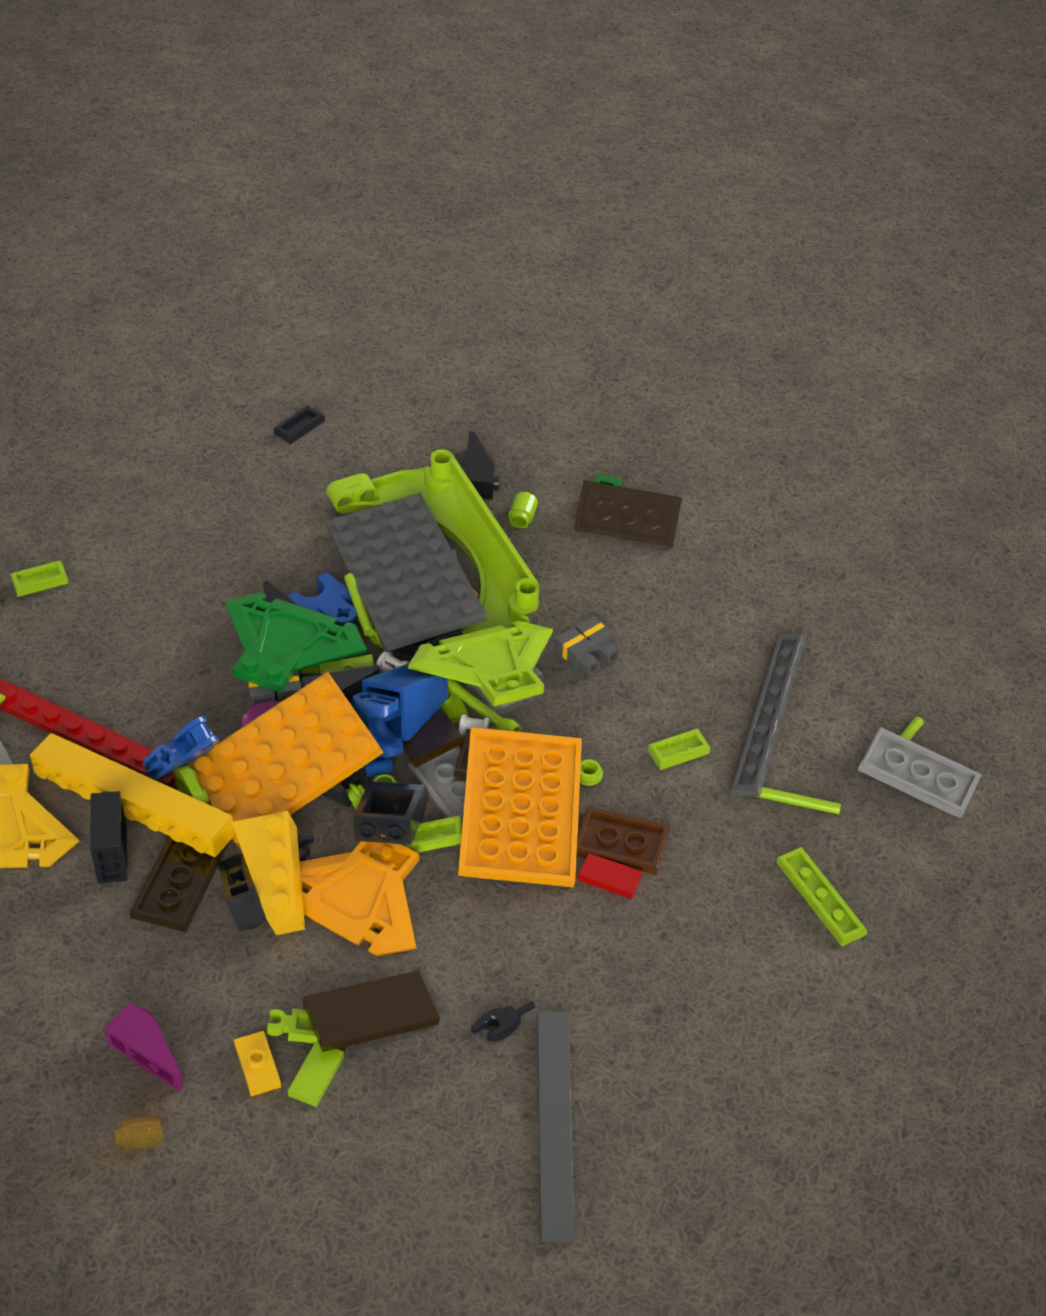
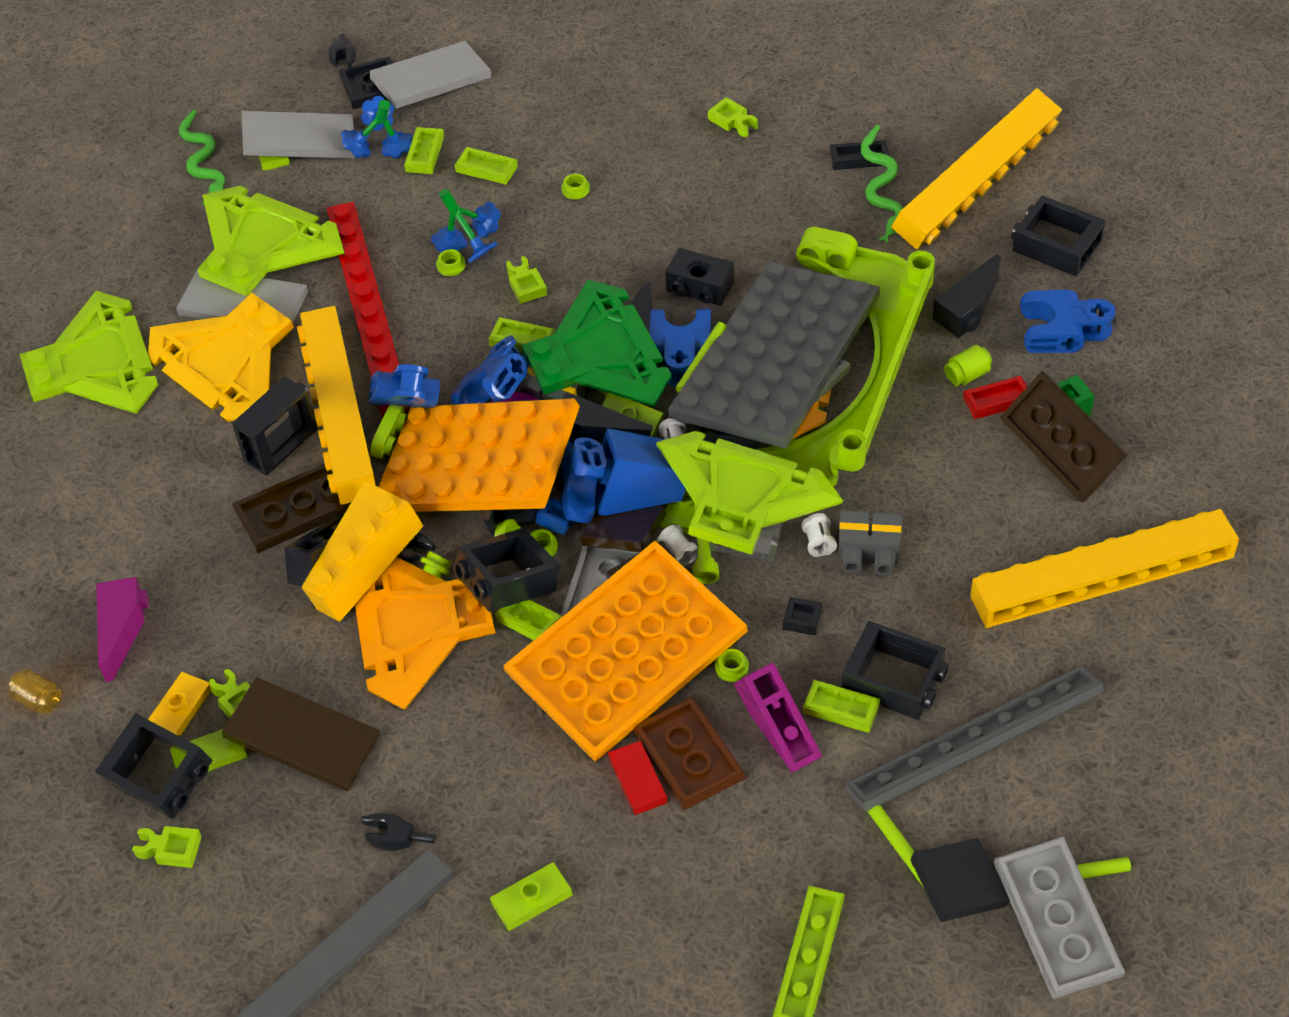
camera: 50 degrees right, 5 degrees up
none -> black window [95,713,213,820]
none -> lime plate [132,826,202,868]
none -> lime plate [420,551,452,578]
none -> blue plant [431,189,501,264]
none -> lime plate [436,249,466,276]
none -> blue piece [451,335,529,405]
none -> lime plate [488,317,556,353]
none -> lime plate [490,862,572,931]
none -> lime plate [506,256,547,304]
none -> lime plate [561,173,590,199]
none -> black brick [665,248,734,306]
none -> lime plate [708,97,758,137]
none -> magenta slope [733,663,822,773]
none -> black tile [783,597,823,636]
none -> white bush [801,513,837,557]
none -> black window [842,621,949,720]
none -> bright green animal [861,125,903,243]
none -> yellow brick [891,88,1062,249]
none -> black tile [910,838,1010,922]
none -> red tile [963,376,1027,420]
none -> yellow brick [970,509,1239,628]
none -> black window [1011,195,1106,276]
none -> blue piece [1020,290,1115,353]

